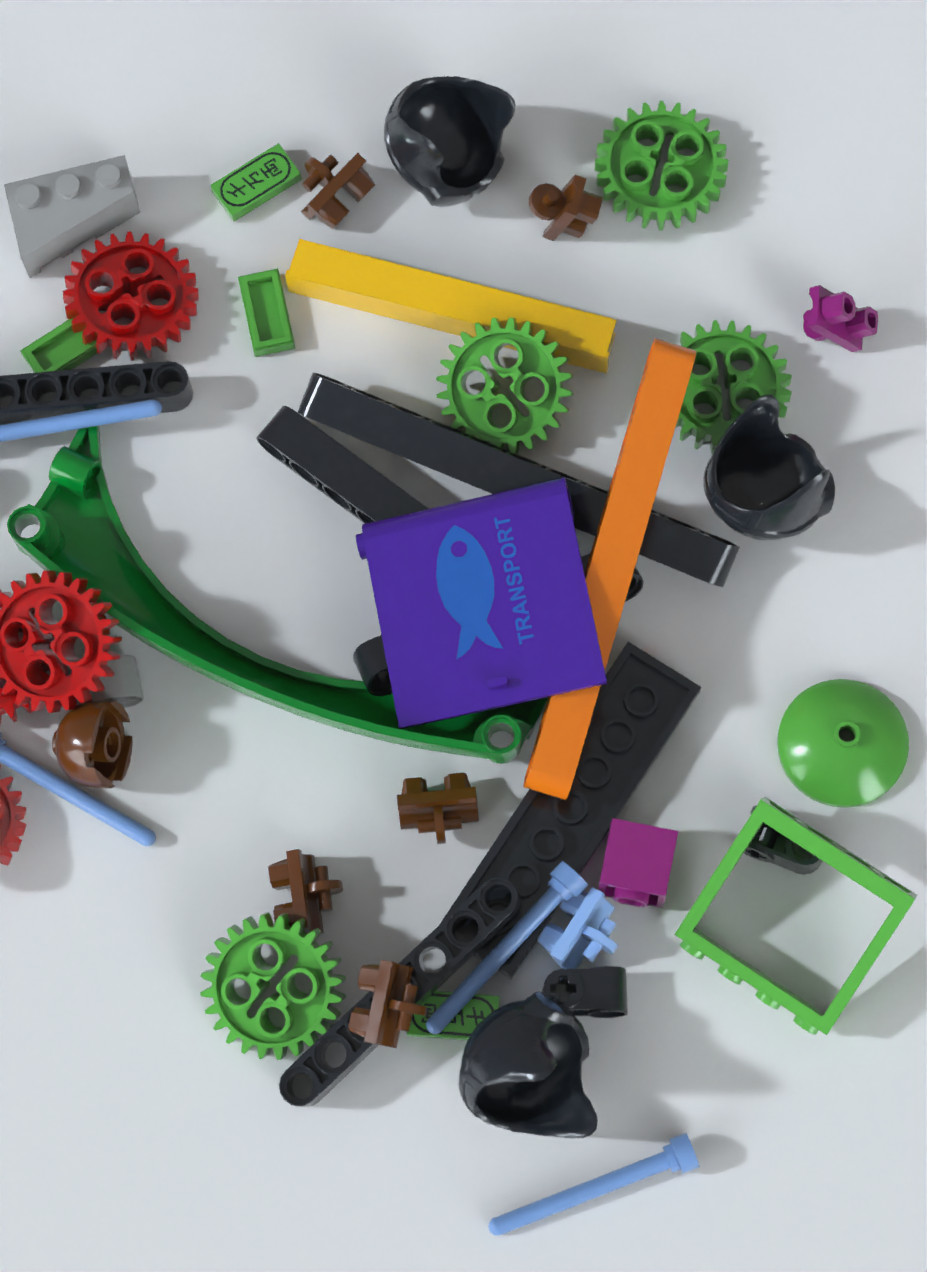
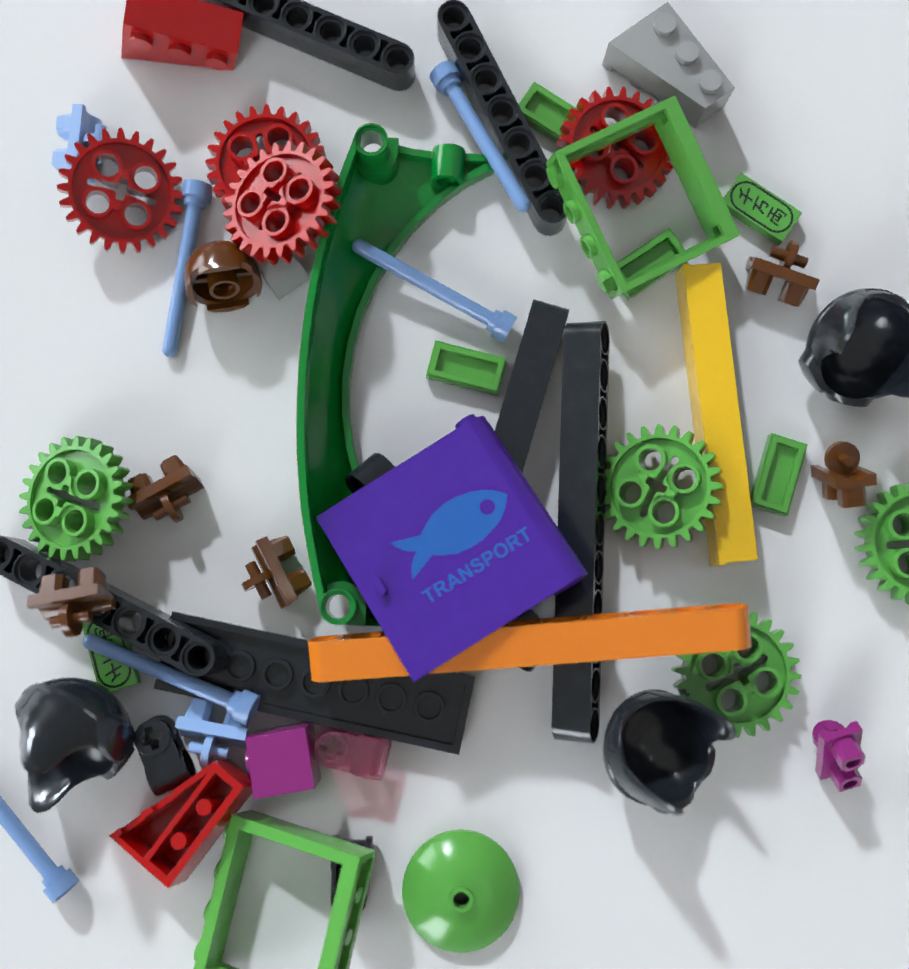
camera: 60 degrees right, 10 degrees up
none -> red wedge [109,759,253,888]
none -> clear pink piece [314,727,393,780]
none -> medium blue piece [352,239,517,343]
none -> bright green tile [426,340,507,397]
none -> bright green window [546,95,740,300]
none -> bright green tile [750,433,808,517]

